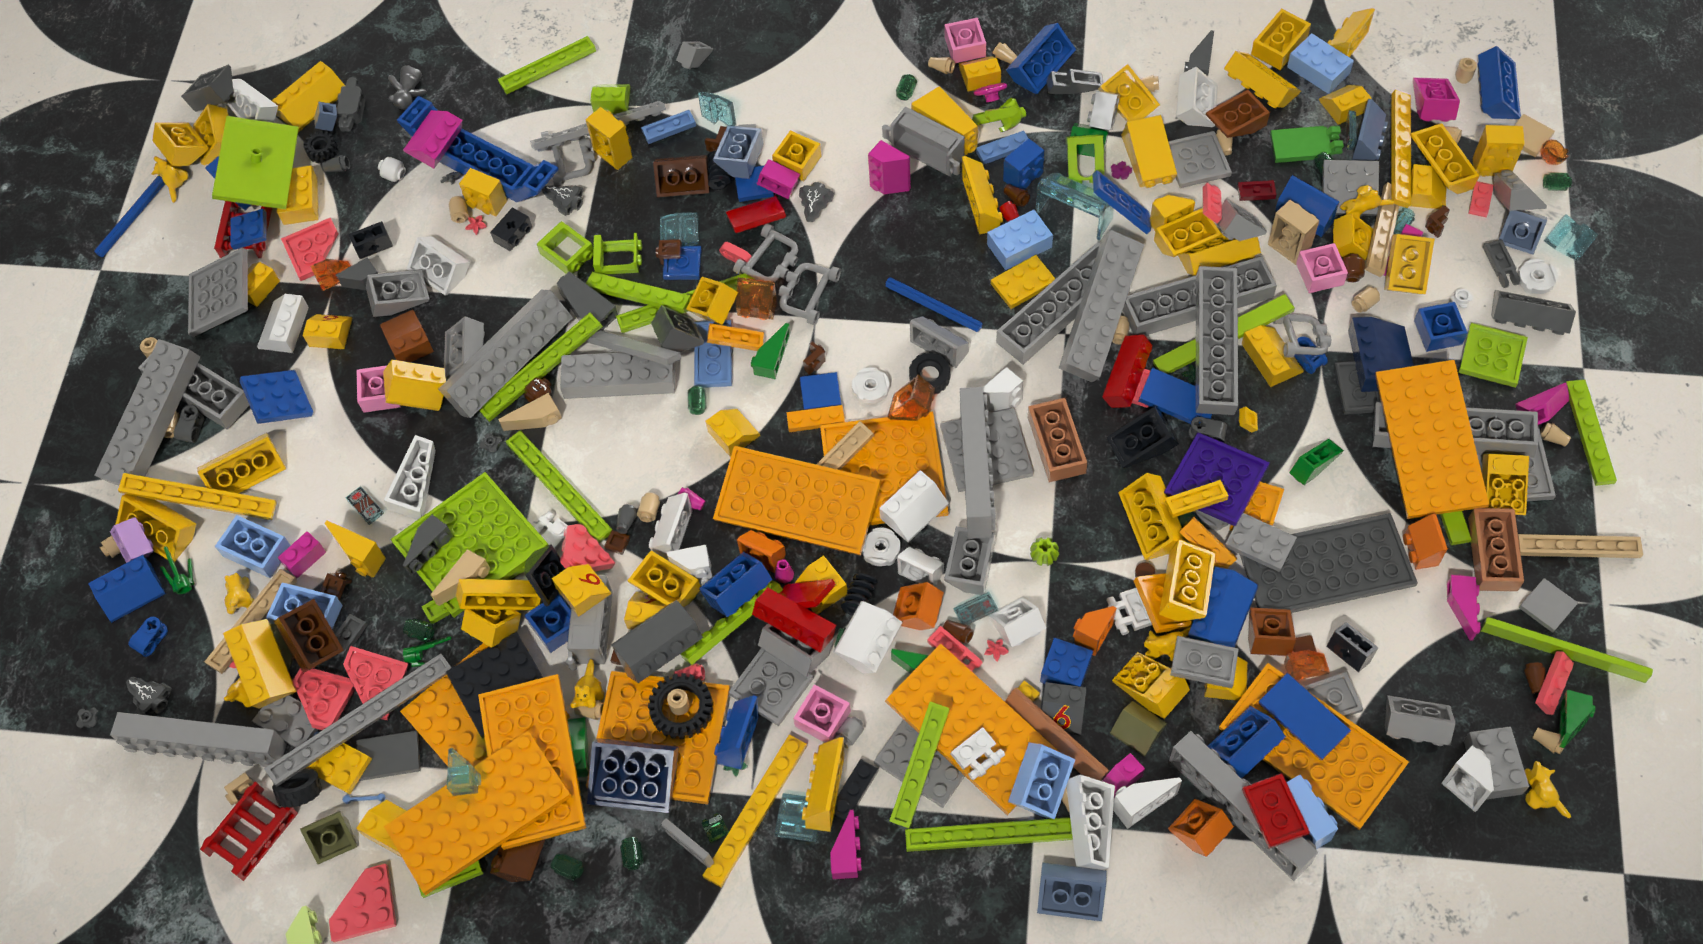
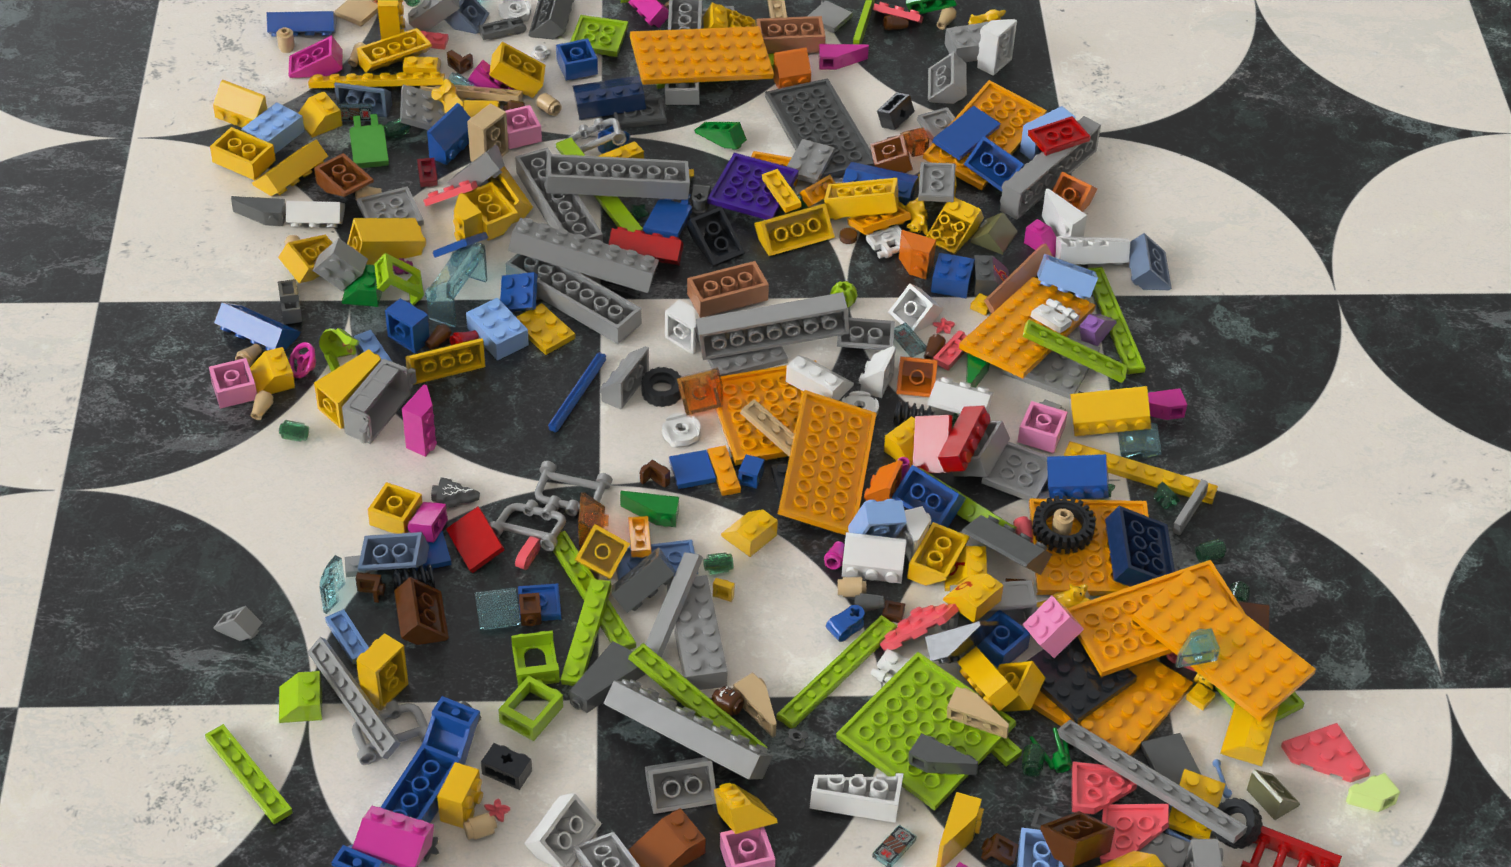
camera: 105 degrees left, 15 degrees down
none -> blue plate [500,272,538,312]
none -> yellow plate [713,578,735,602]
none -> blue brick [738,454,764,489]
none -> blue piece [826,605,865,642]
none -> light blue brick [848,499,907,538]
none -> bright pink brick [1023,596,1084,658]
none -> medium lavender slope [1079,314,1117,346]

